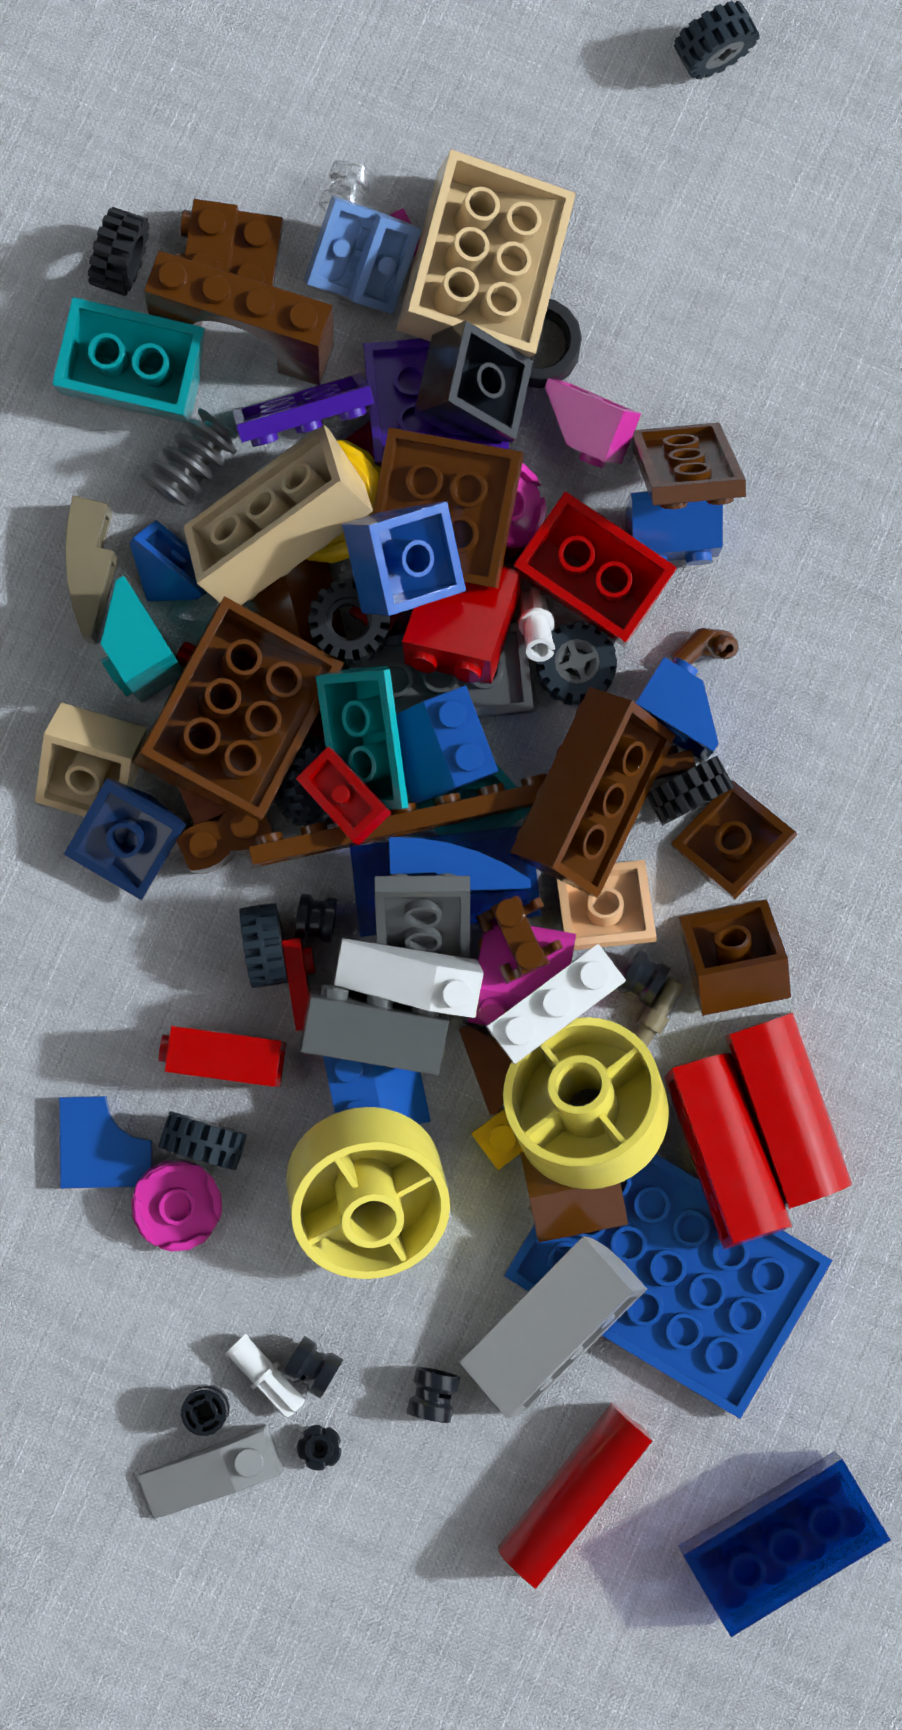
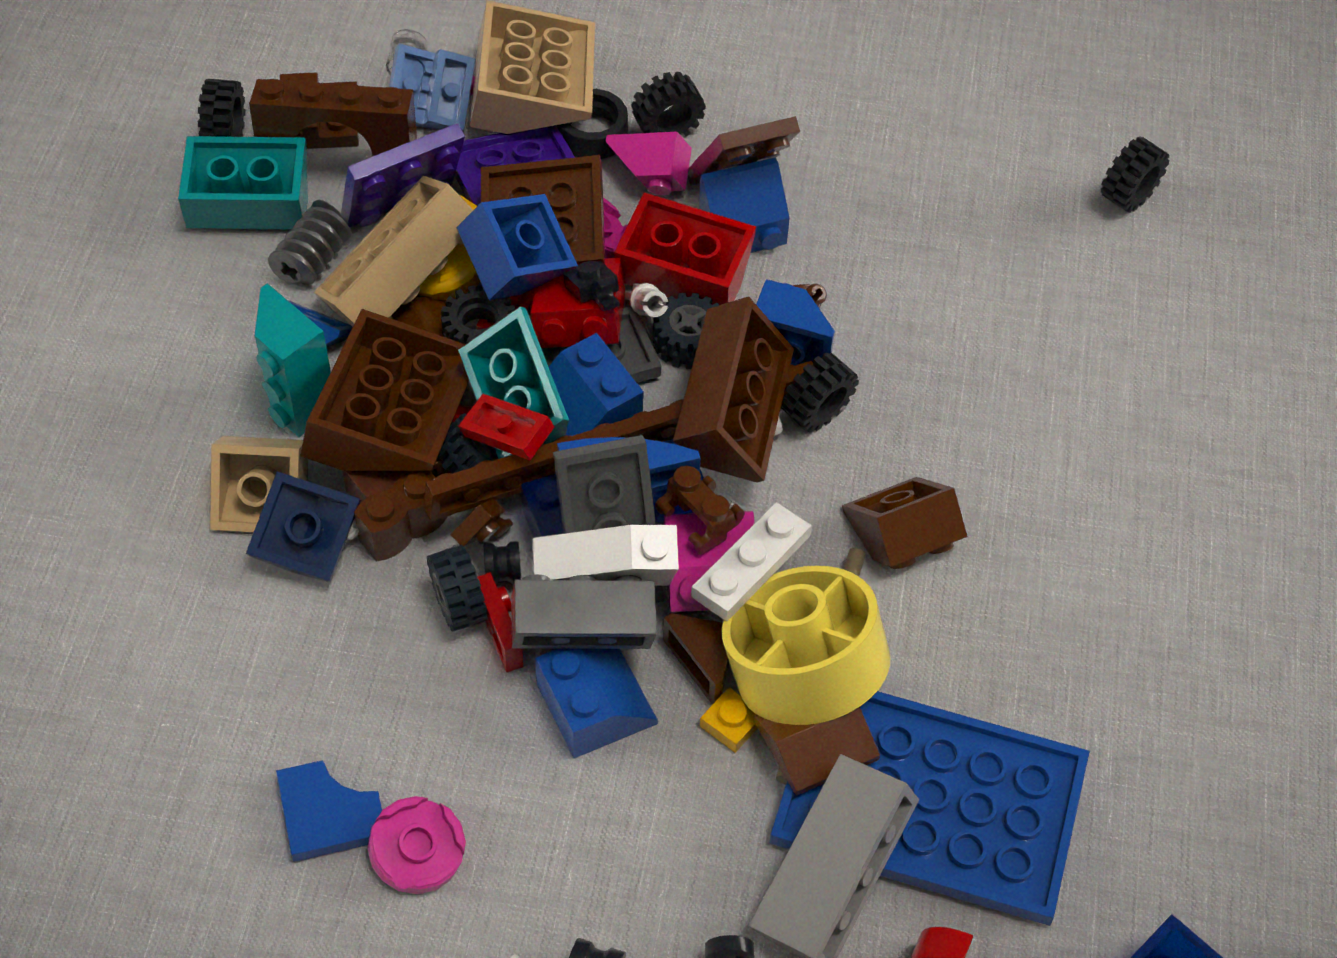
camera: 15 degrees left, 30 degrees down
dark tan slope [65,495,119,645] -> none
red brick [158,1026,287,1087] -> none
black wheel [159,1111,247,1170] -> none
light yellow piece [286,1107,450,1279] -> none
black slope [414,320,533,442] -> none
light nougat slope [556,860,657,950] -> none
black wheel [617,949,671,1006] -> none
red brick [664,1053,793,1249] -> none
reddish brown slope [671,780,797,900] -> none
red brick [725,1012,852,1209] -> none
none -> reddish brown plate [450,498,513,546]
none -> black plate [563,261,620,311]
none -> black tyre [631,72,706,137]

